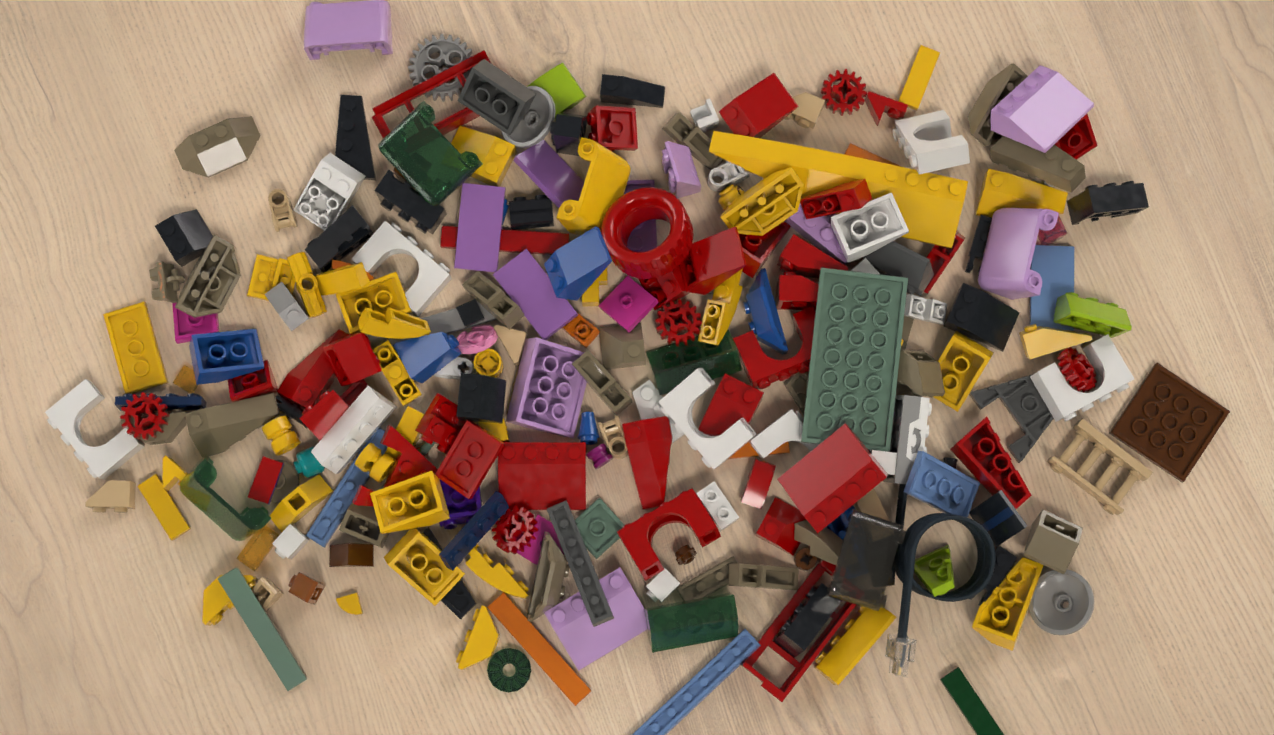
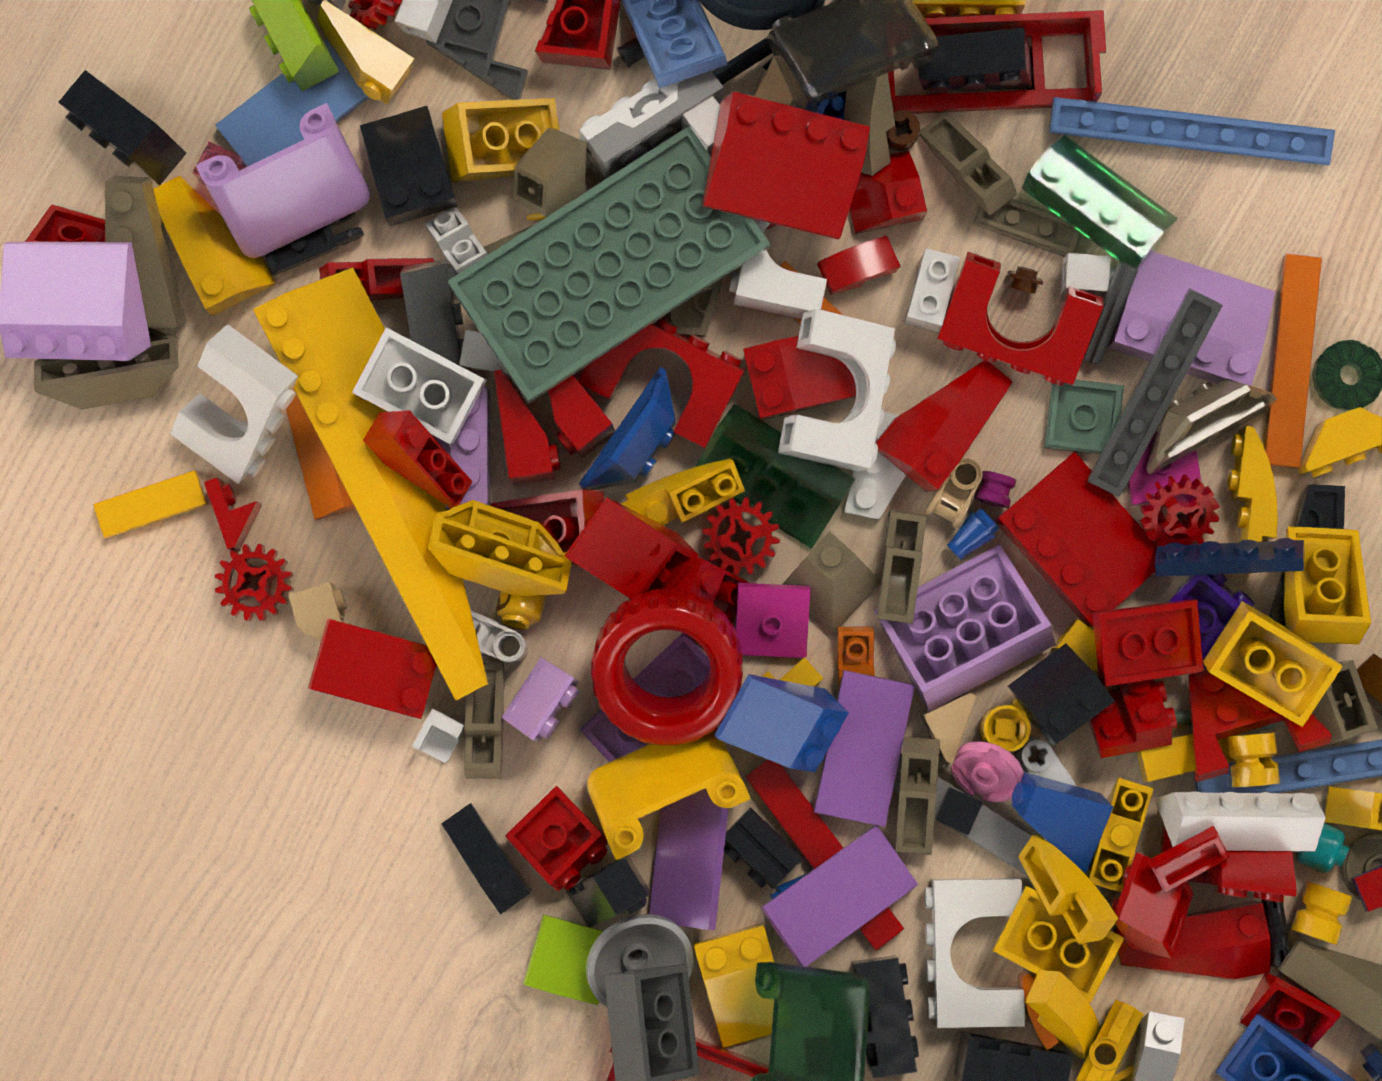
camera: 135 degrees left, 5 degrees up
none -> dark grey axle [1083,262,1138,364]
none -> red tile [1148,826,1230,892]

